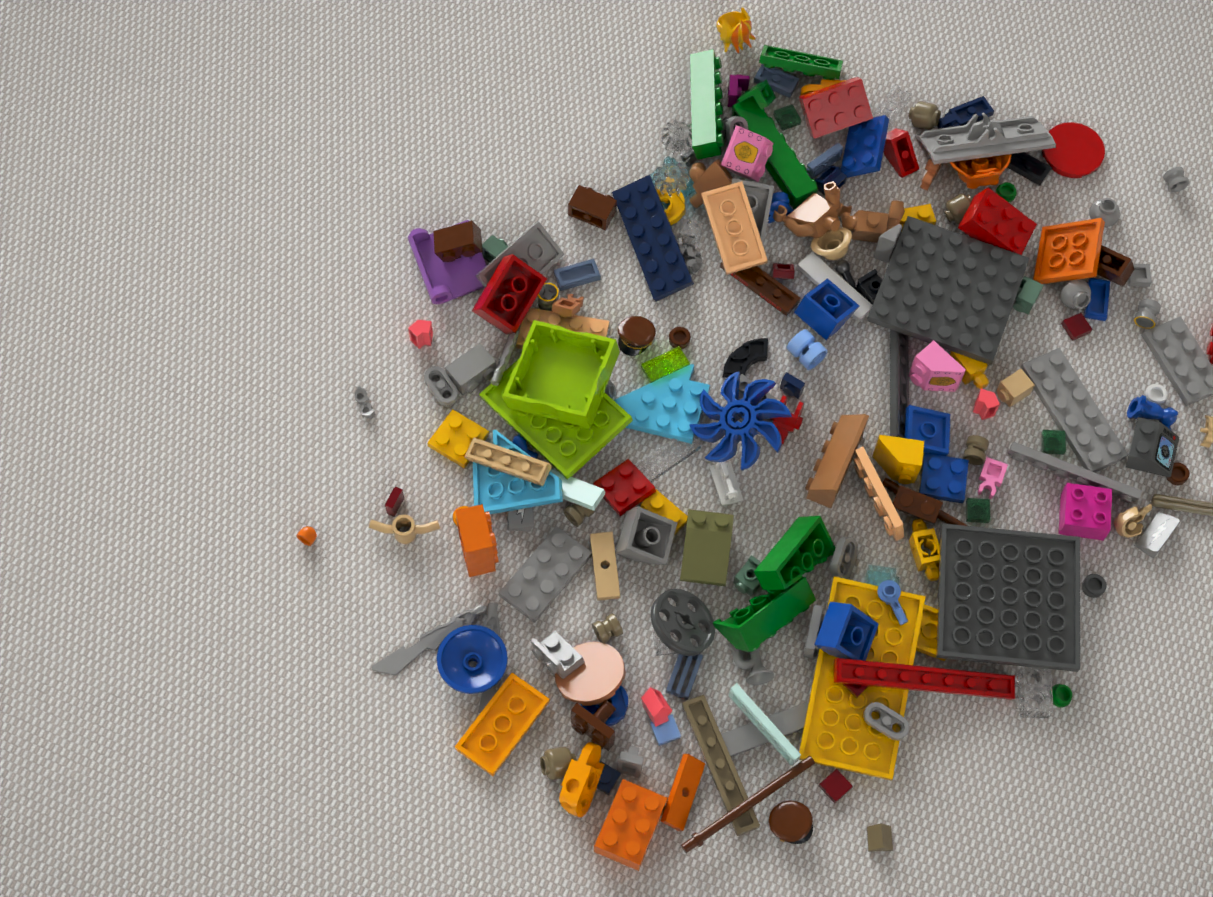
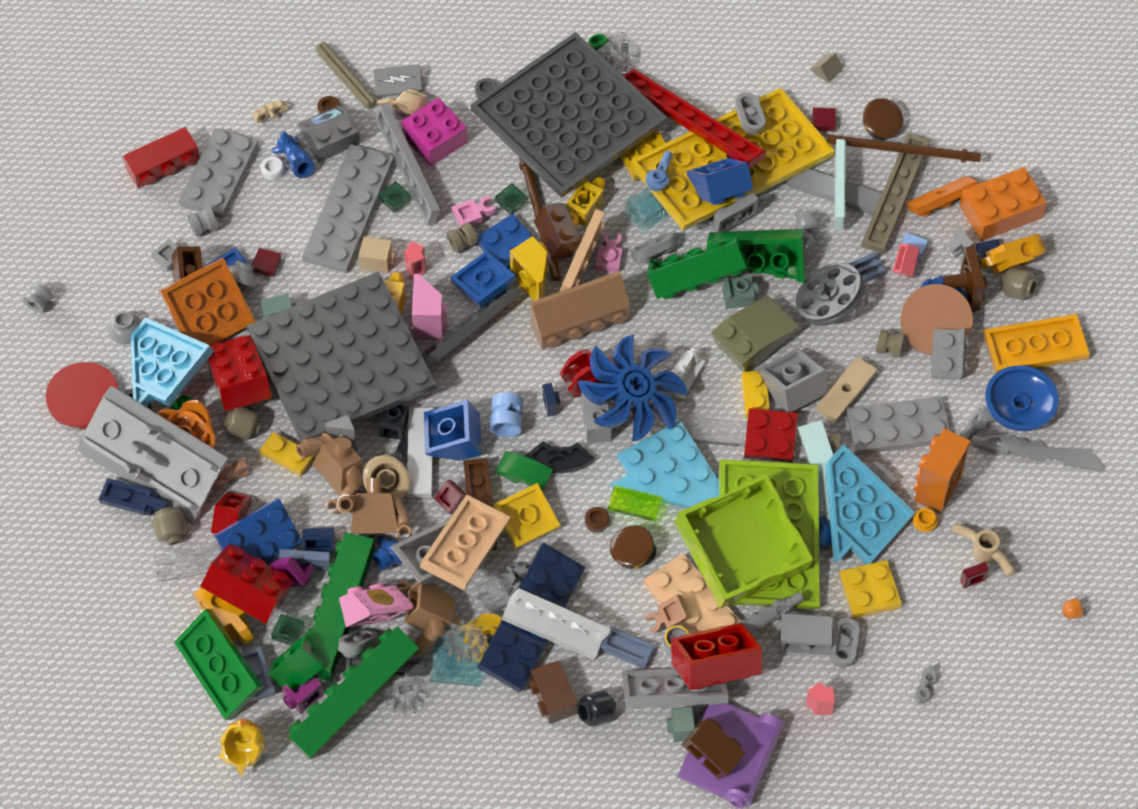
camera: 135 degrees left, 5 degrees down
tan tile [464,438,552,486] -> none
none -> medium azure wing [131,317,214,407]
none -> magenta bracket [270,556,315,588]
none -> yellow plate [493,483,561,549]
none -> green slope [495,451,553,491]
none -> white fence [502,588,610,660]
none -> black head [577,691,617,727]
none -> bright pink plate [596,232,622,273]

